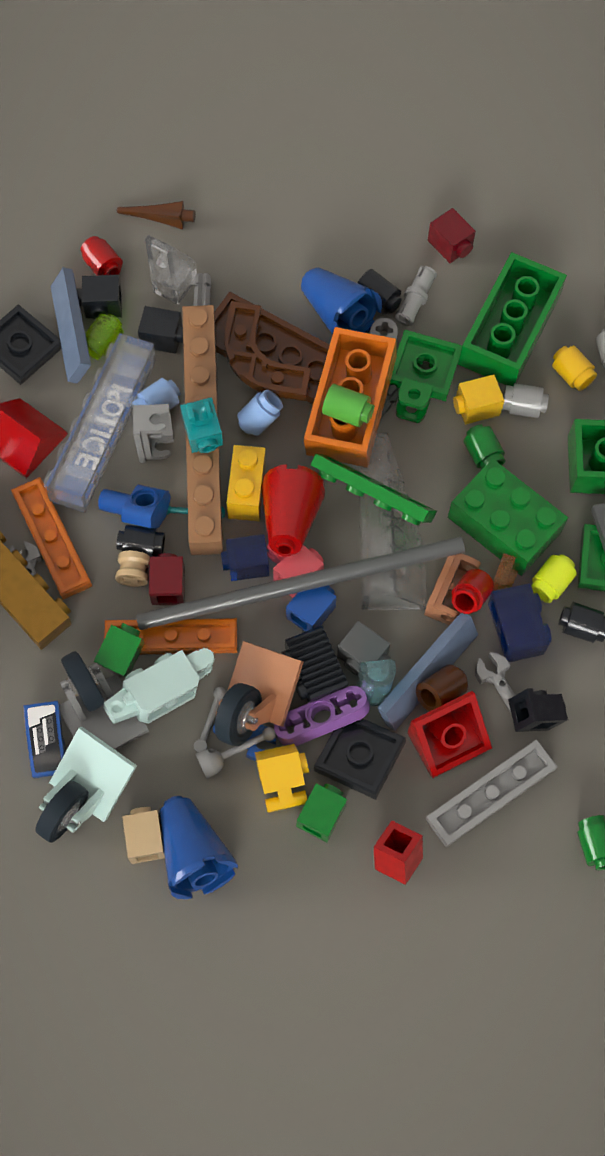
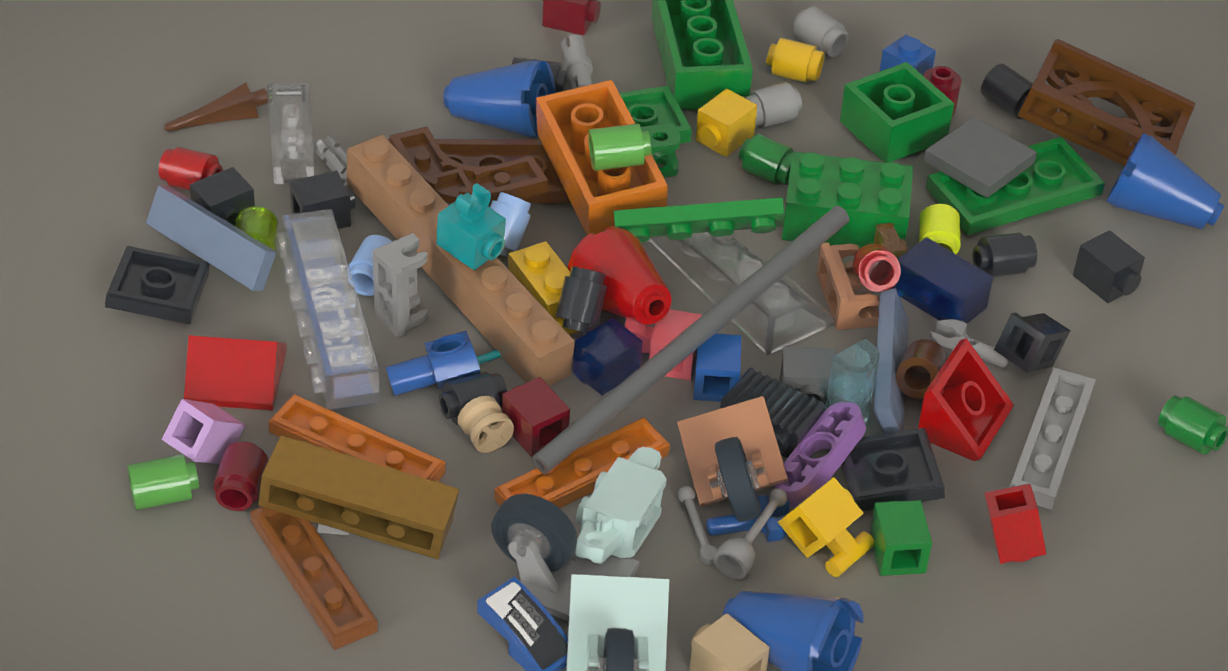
camera: 35 degrees left, 25 degrees down
green brick [94,623,145,678] -> none
none -> black brick [555,266,607,333]

